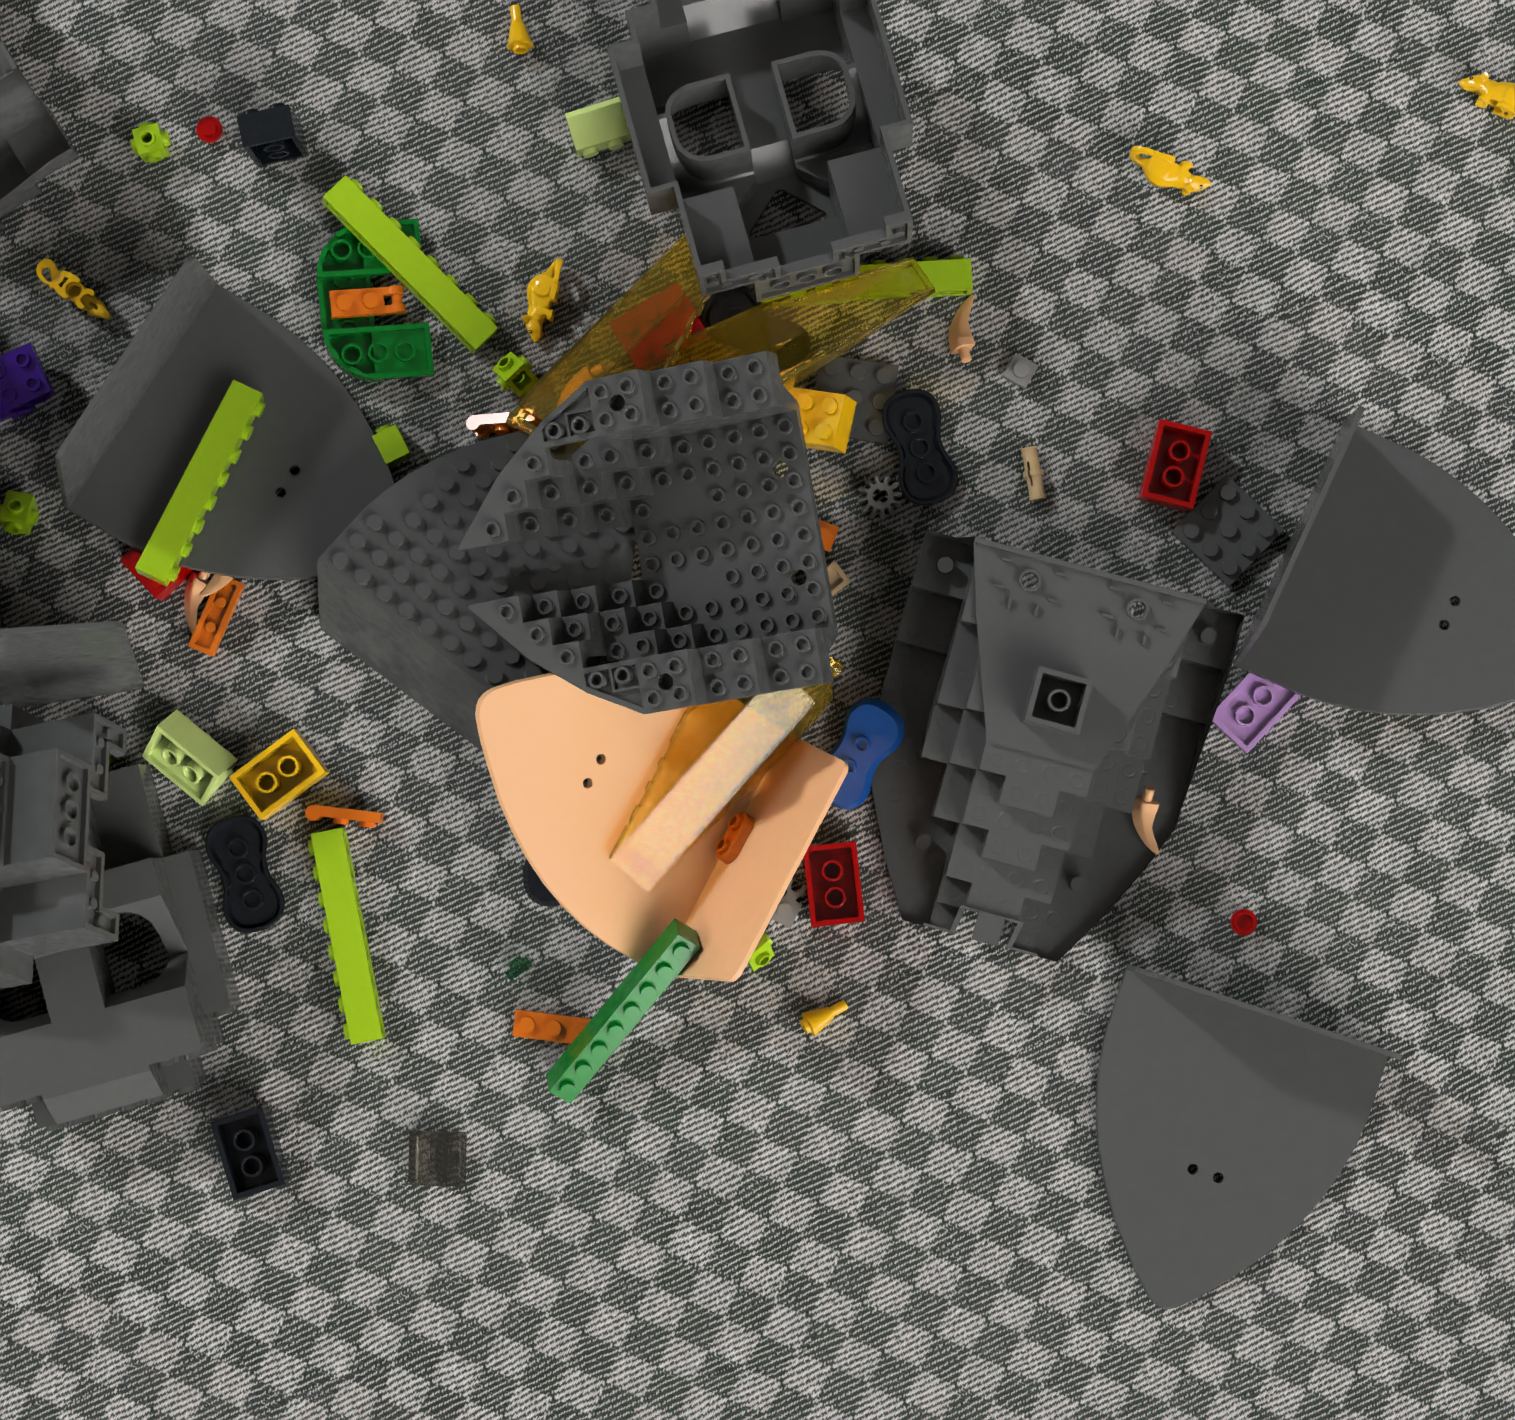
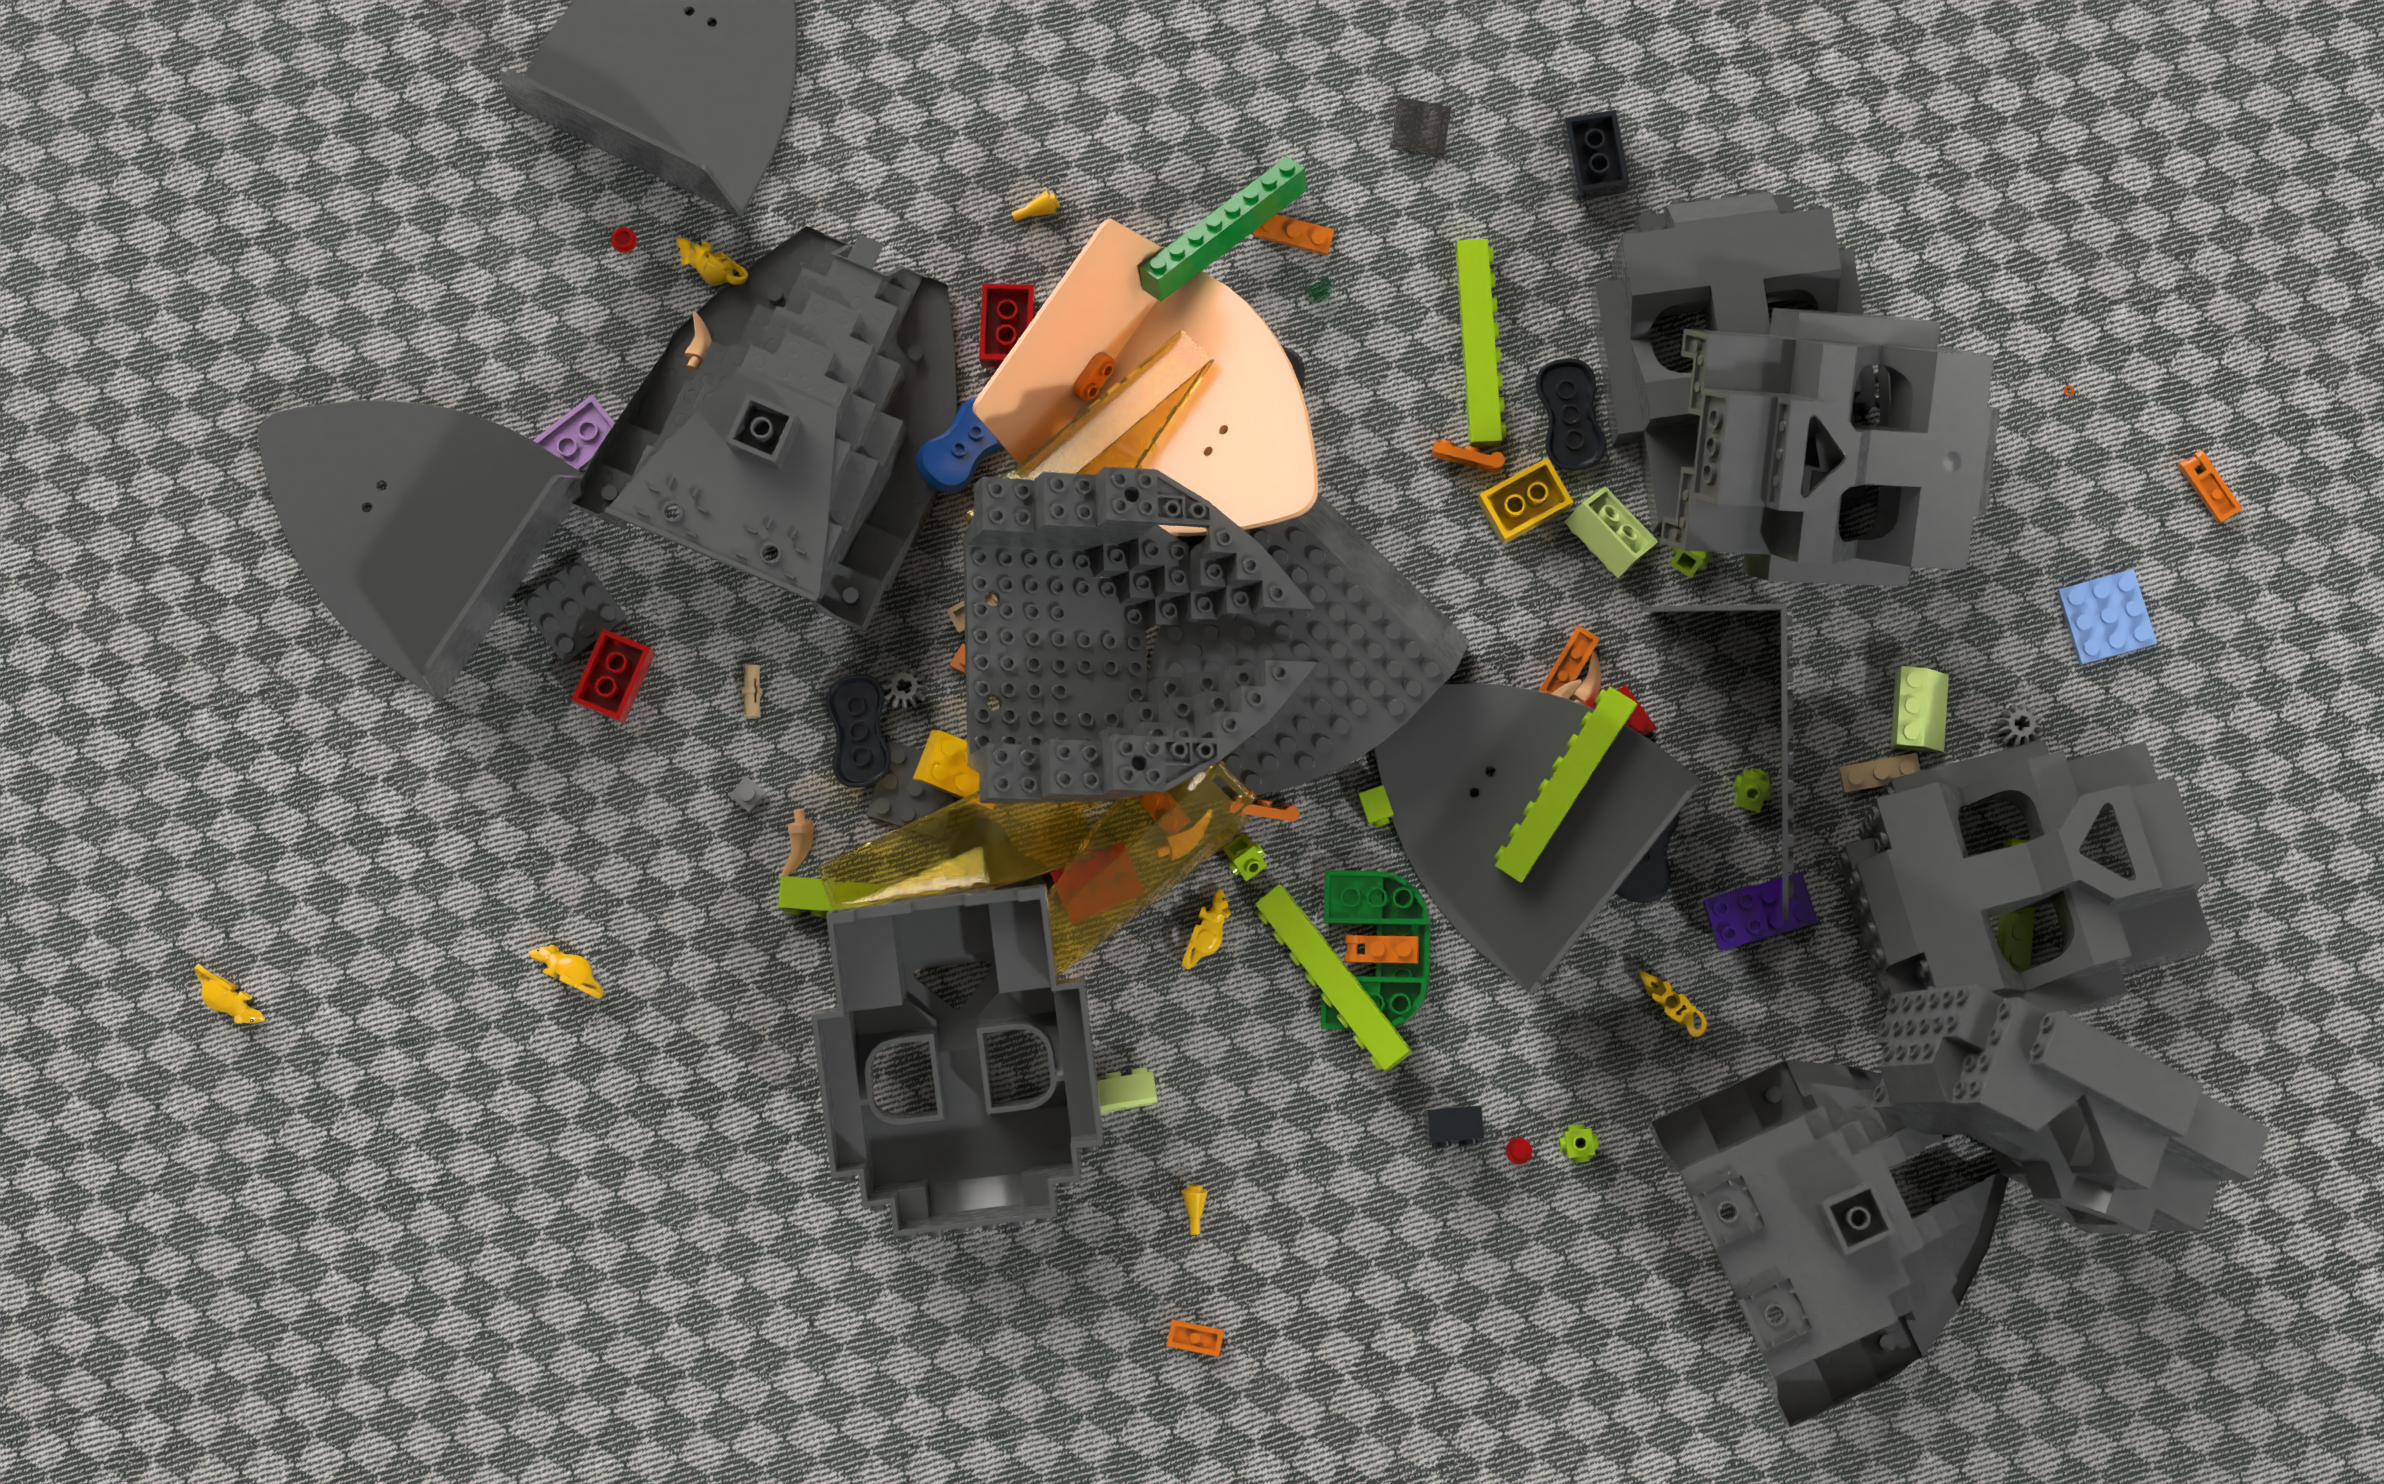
camera: 170 degrees left, 5 degrees down
none -> yellow animal [676,238,749,286]

